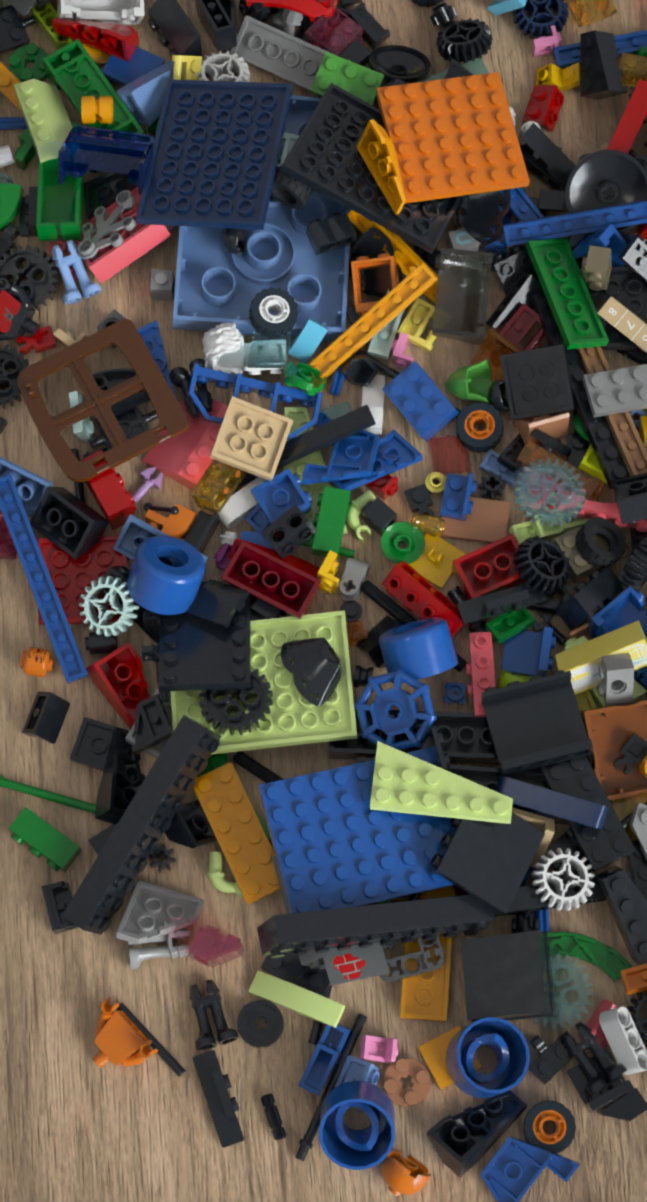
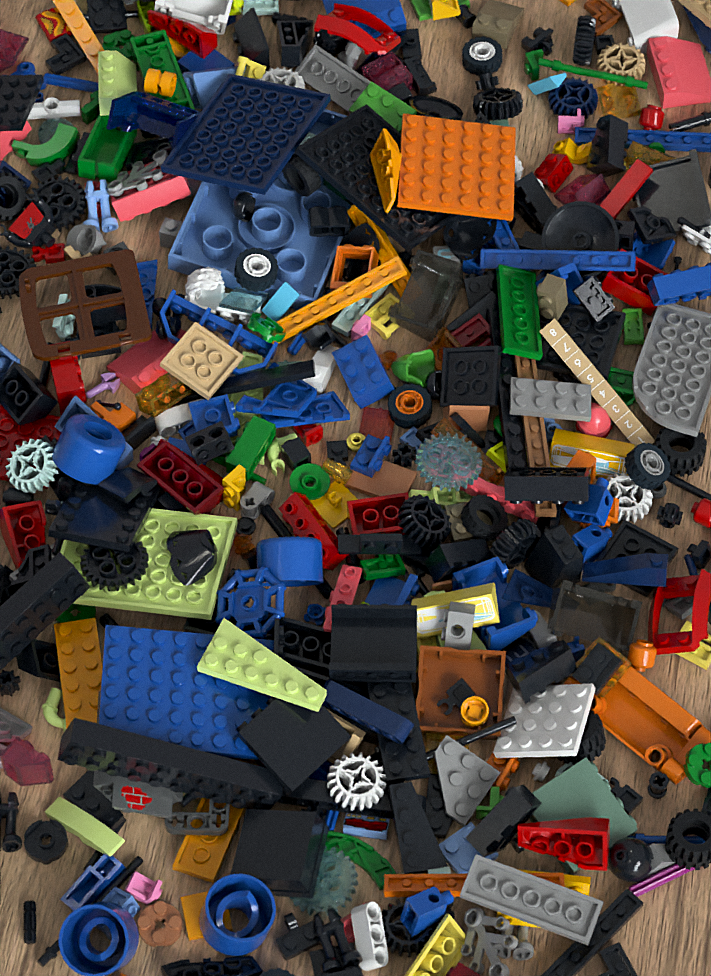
camera: 15 degrees right, 15 degrees down
none -> light grey piece [66,224,107,255]
none -> slope [343,813,390,840]
none -> clear orange plate [379,350,398,370]
none -> clear pink slope [554,174,611,205]
none -> red head [638,104,665,131]

